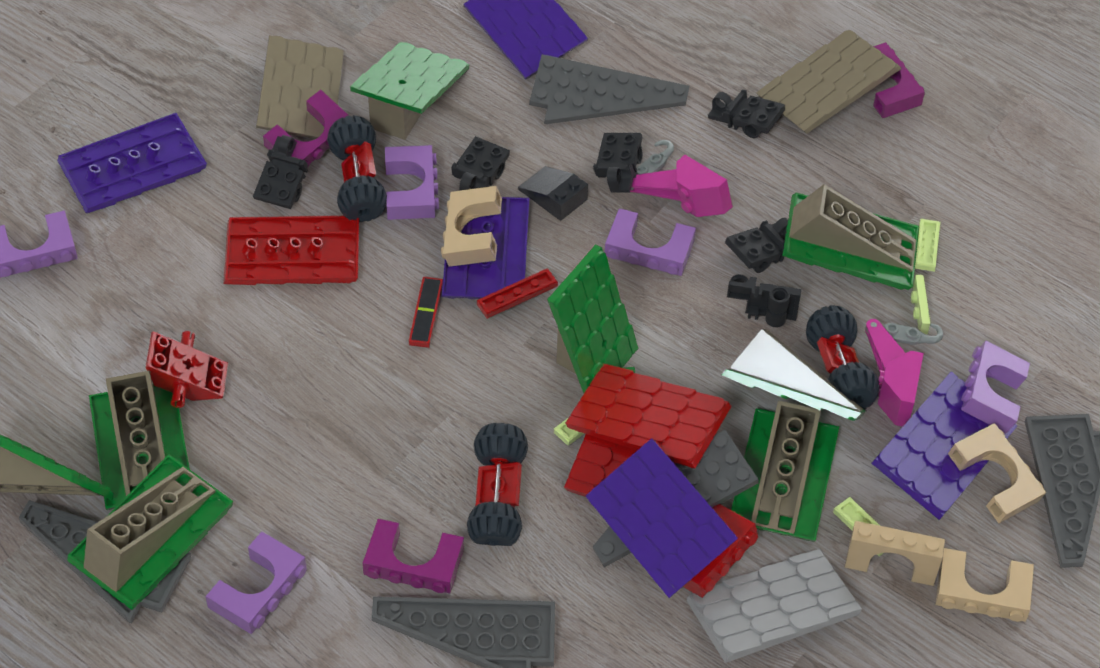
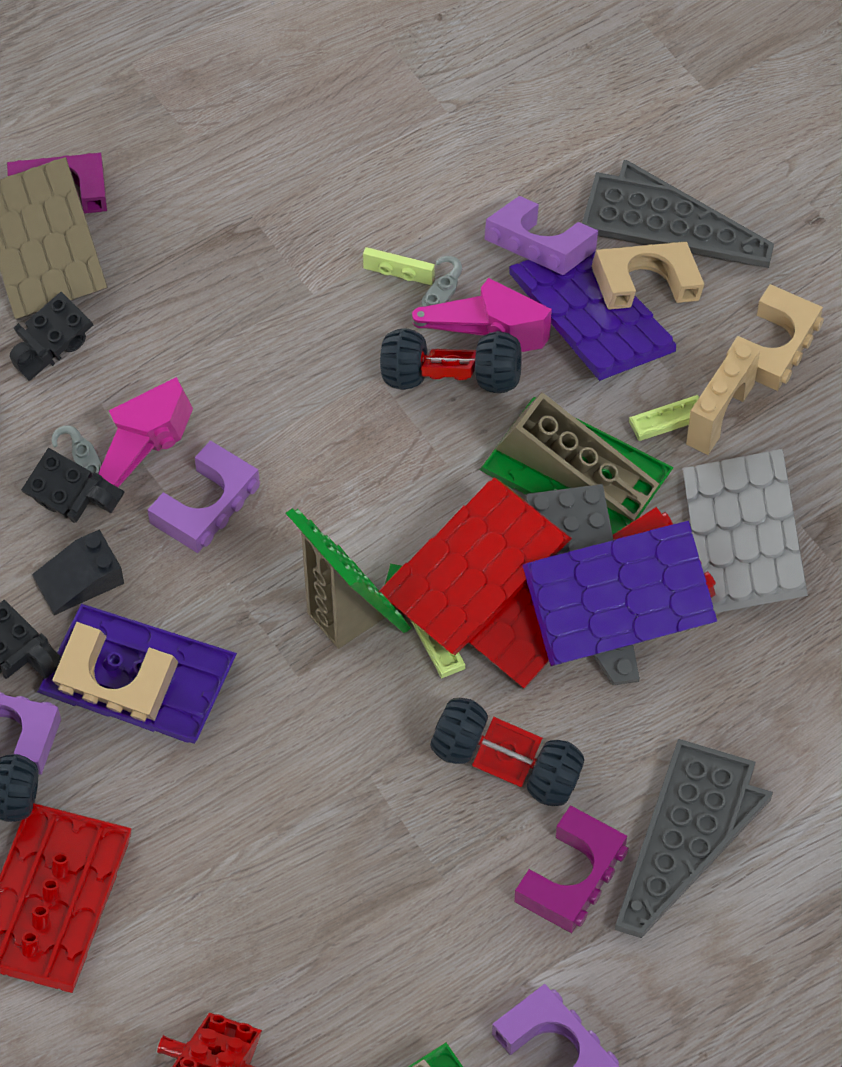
camera: 70 degrees left, 5 degrees up
black tile [409,277,443,348] -> none
red tile [477,268,558,319] -> none
piece [721,329,867,421] -> none
black plate [725,217,788,273] -> none
black plate [727,274,802,328] -> none
dark tan piece [782,184,919,290] -> none
yellowish green plate [915,219,940,272] -> none

